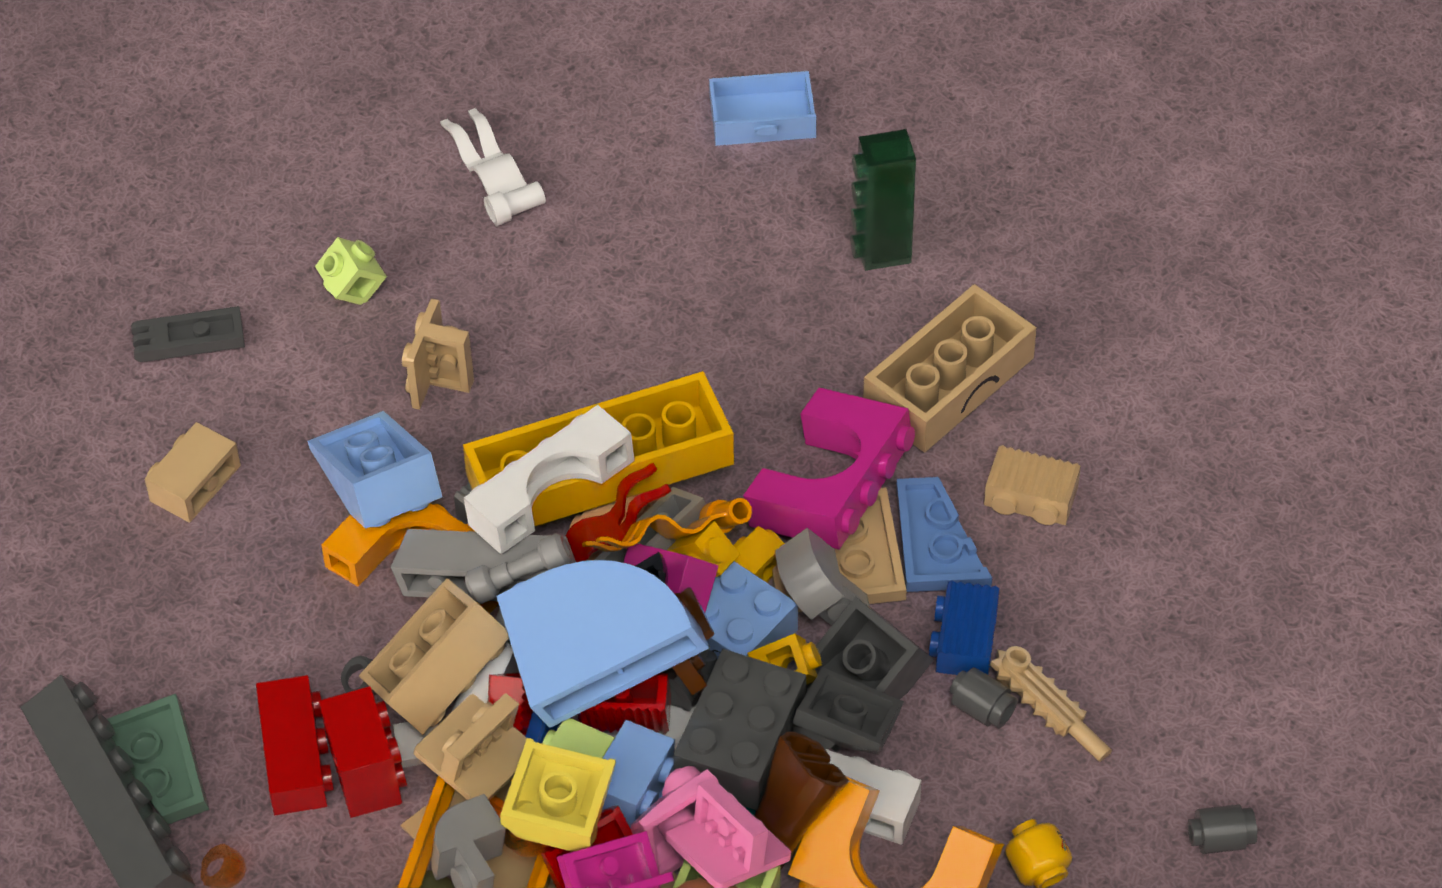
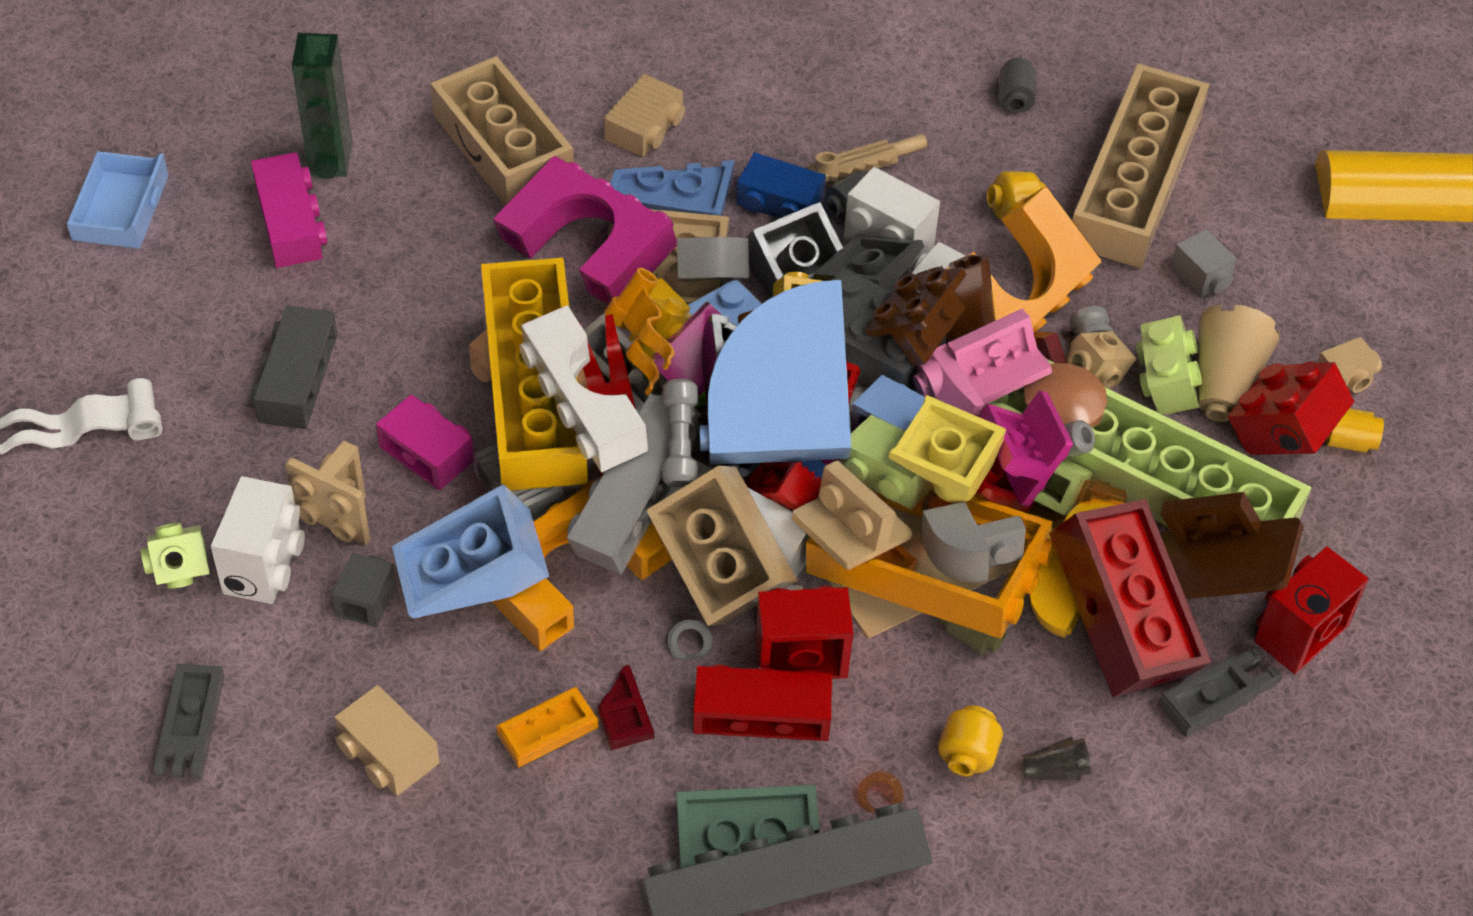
camera: 80 degrees left, 0 degrees up
none -> white brick [211,476,305,604]
none -> dark grey brick [250,305,338,429]
none -> dark pink brick [251,152,328,268]
none -> dark grey brick [332,552,396,628]
none -> dark pink brick [376,394,474,491]
none -> light orange plate [496,686,598,768]
none -> dark red tile [598,664,655,750]
none -> white brick [843,167,940,277]
none -> reddish brown bracket [864,267,967,366]

